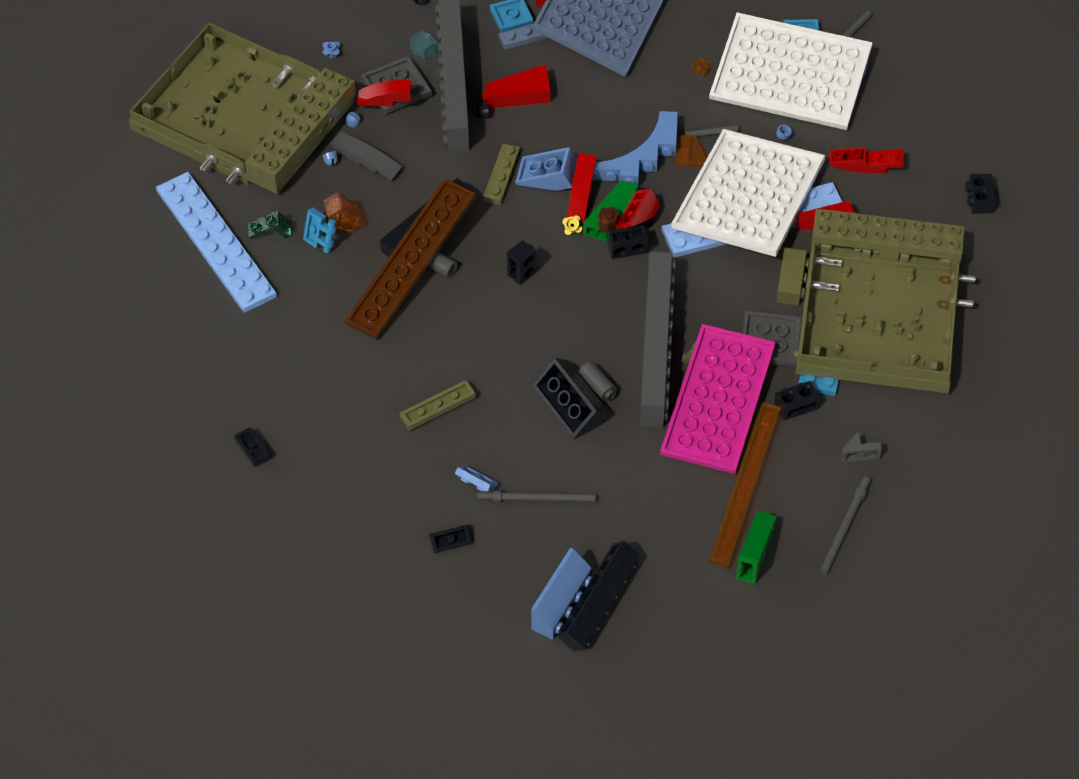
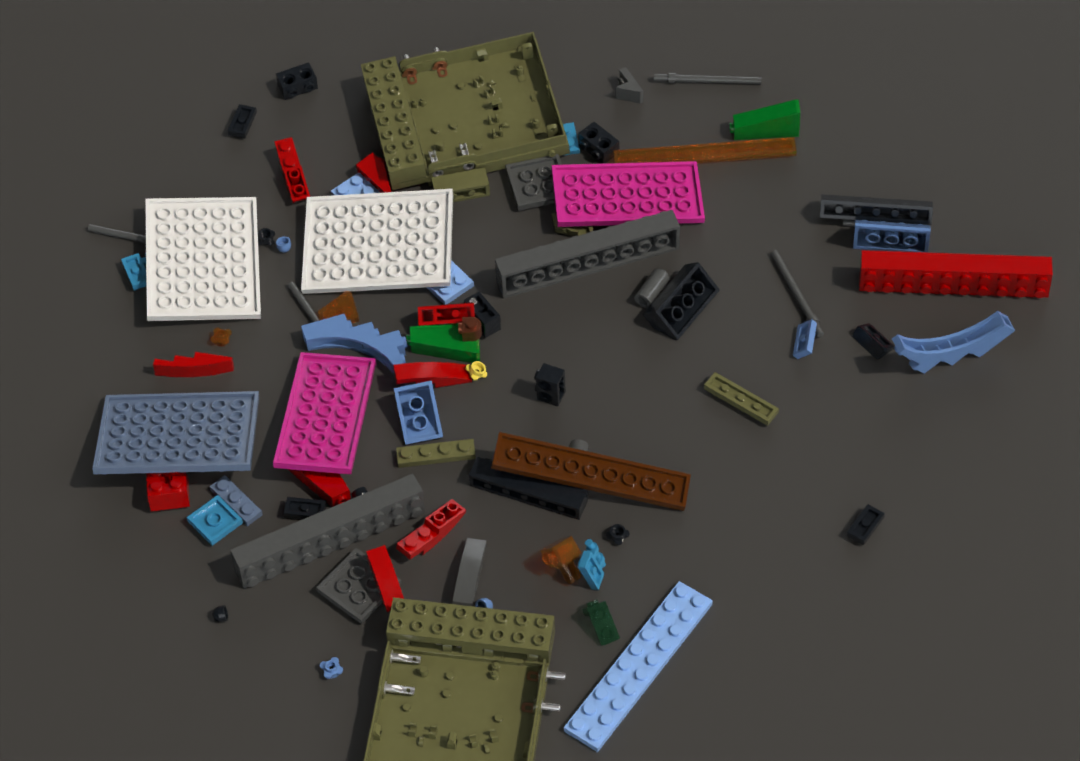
camera: 110 degrees left, 0 degrees up
clear light blue brick [410,30,438,61] -> none
none -> red slope [153,352,234,377]
none -> black plate [228,104,257,139]
none -> black plate [258,228,275,246]
none -> dark pink plate [273,352,376,474]
none -> black plate [284,497,326,519]
none -> red slope [396,499,466,560]
none -> black plate [606,524,630,545]
none -> red brick [859,250,1053,298]
none -> medium blue arch [892,311,1015,374]

